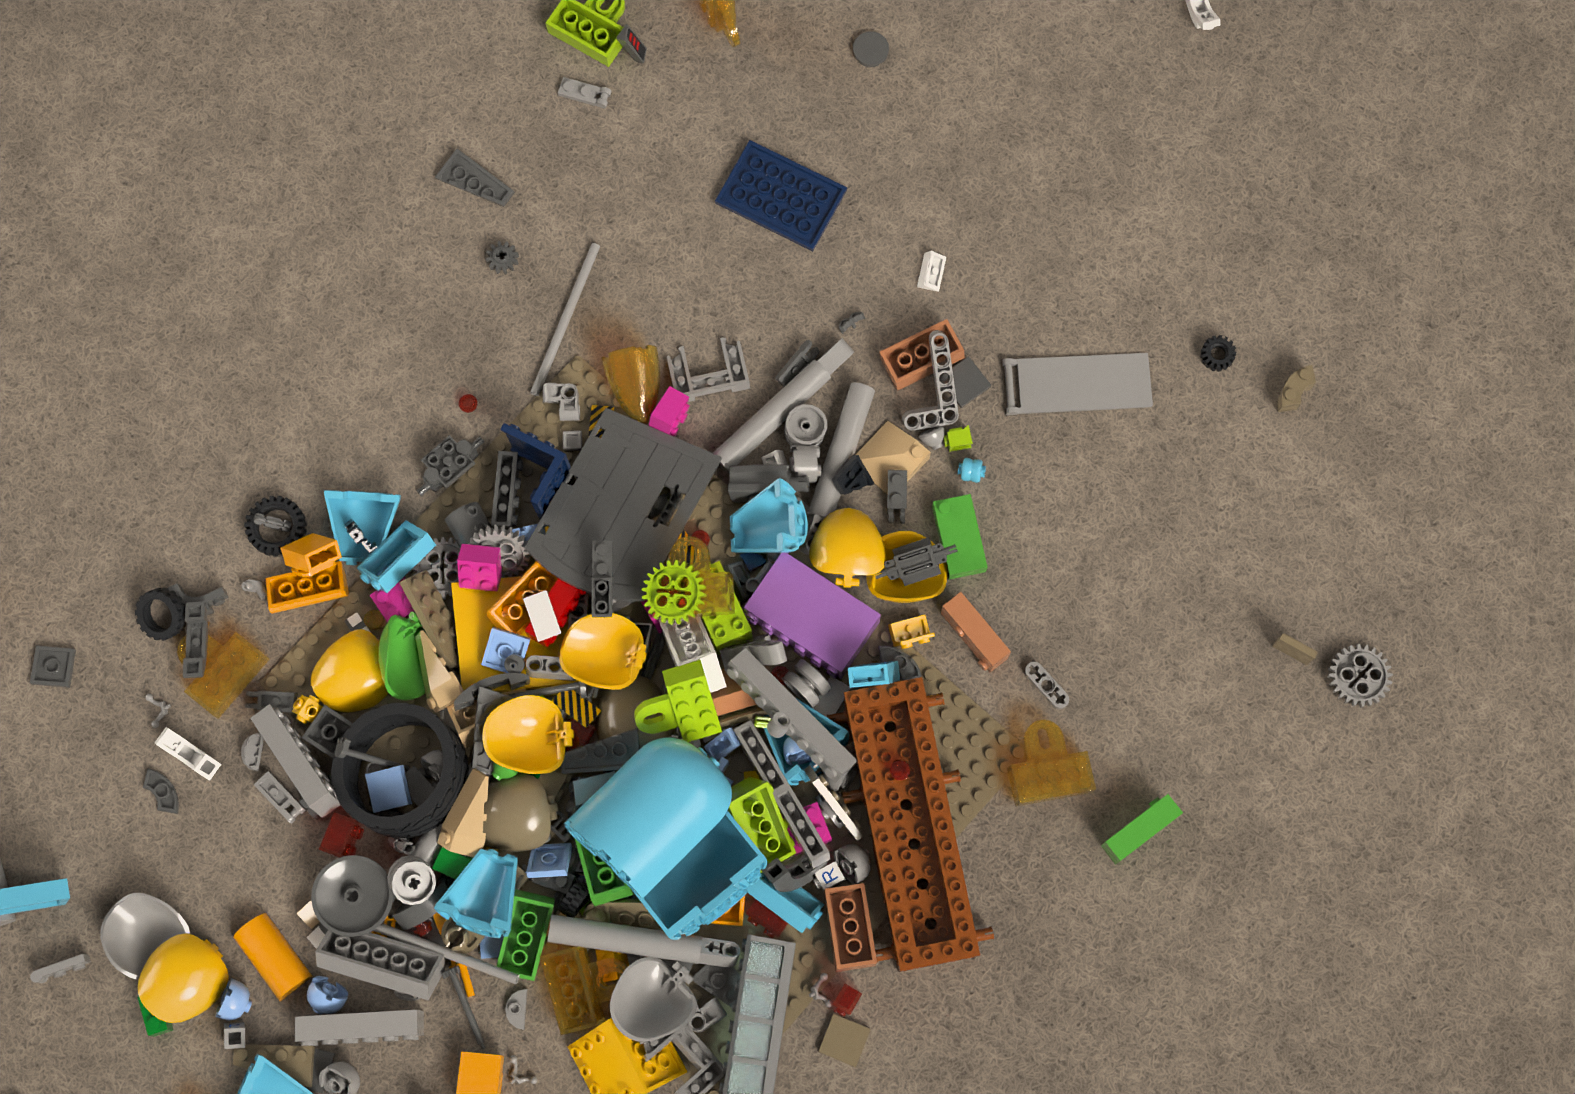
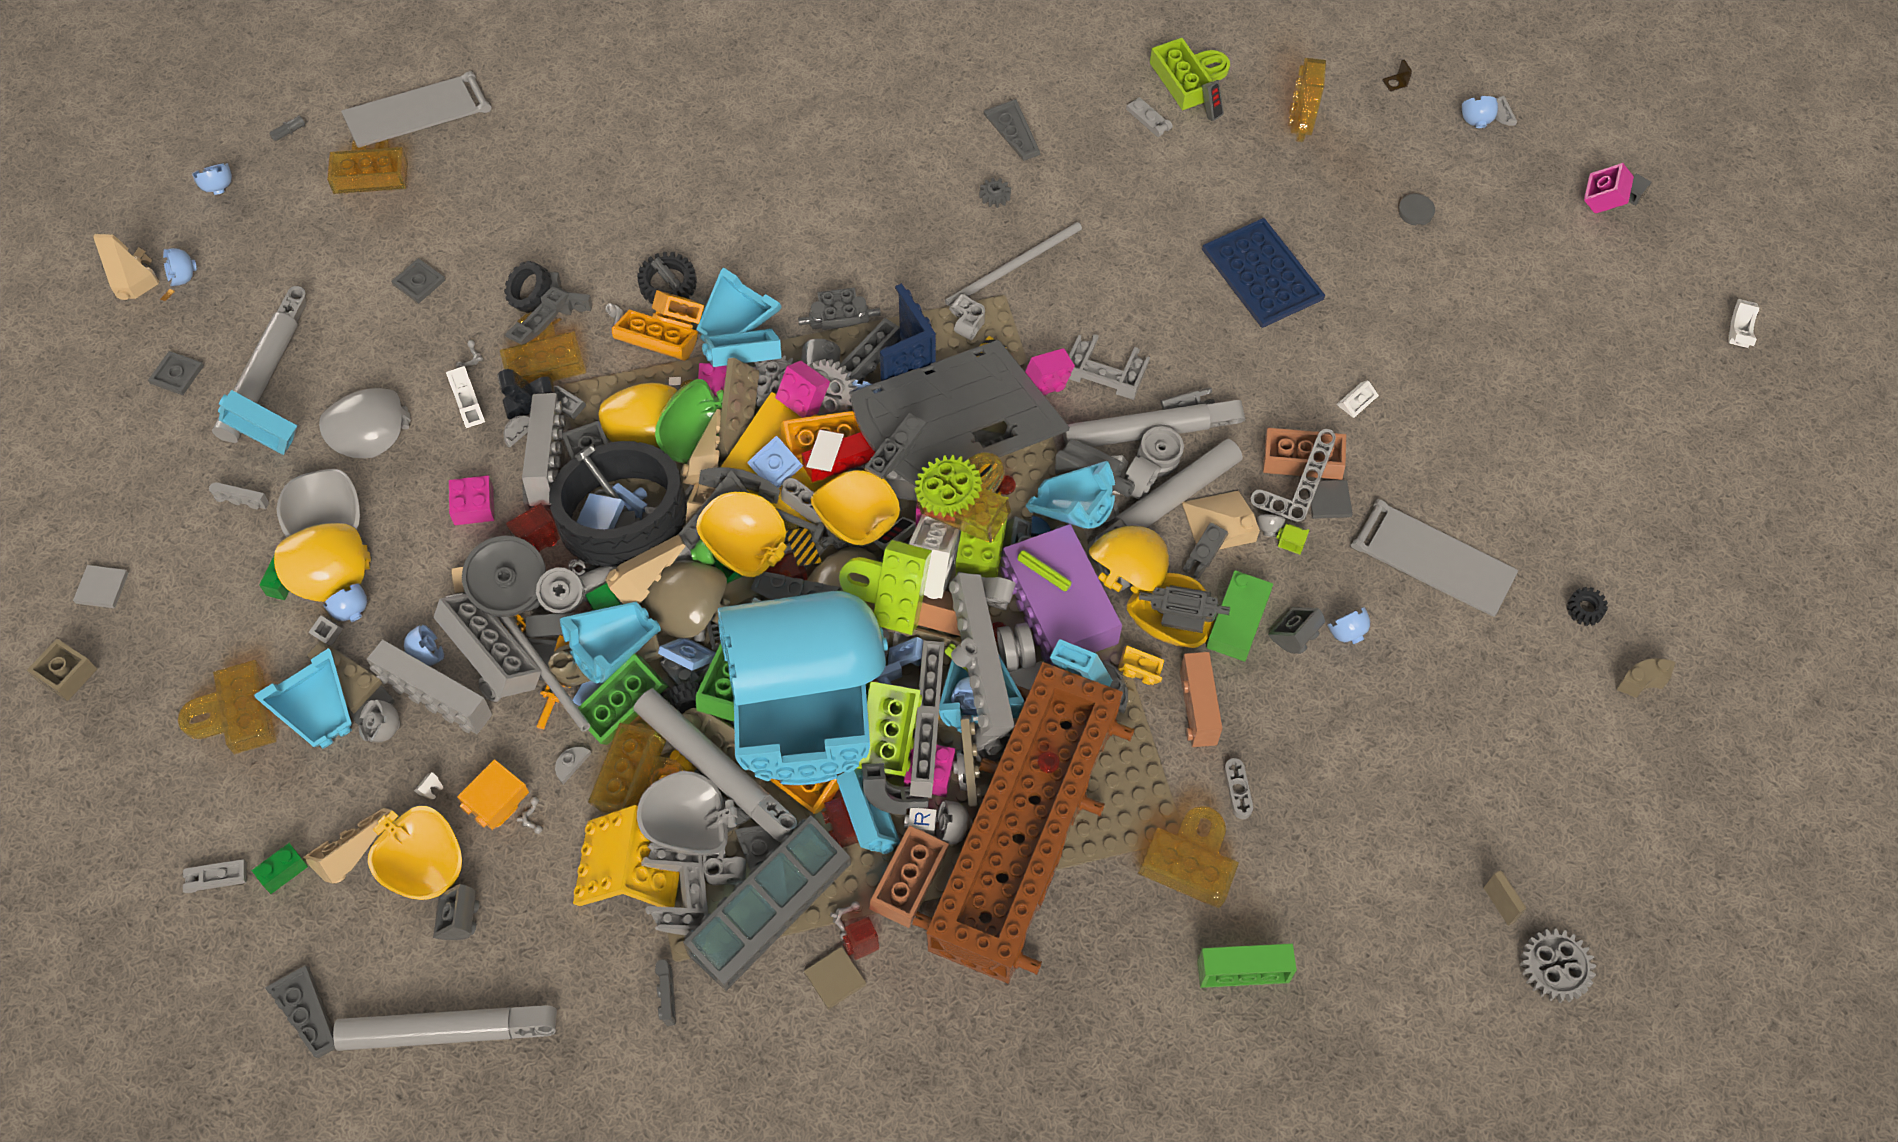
camera: 30 degrees right, 15 degrees down
dark grey tile [143,769,179,814] -> none
light orange brick [233,913,313,1002] -> none
light grey plate [254,771,306,824] -> none
yellow brick [292,695,323,724] -> none
piece [344,519,378,553] -> none
clear red plate [413,921,433,937] -> none
dark grey piece [441,965,485,1050] -> none
clear red plate [459,394,478,413] -> none
dark grey tile [504,653,525,673] -> none
light grey tile [563,431,583,451] -> none
clear yellow cylinder [601,345,660,423] -> none
black wing [832,455,874,495] -> none
dark grey piece [839,312,866,334] -> none
medium azure piece [958,458,986,483] -> none
none -> light grey piece [319,388,411,458]
none -> dark pink brick [449,476,494,525]
none -> black beam [497,369,556,420]
none -> light blue tile [612,483,647,520]
none -> lime axle [1018,550,1072,591]
none -> dark grey brick [1268,607,1325,654]
none -> light blue cylinder [1327,607,1370,644]

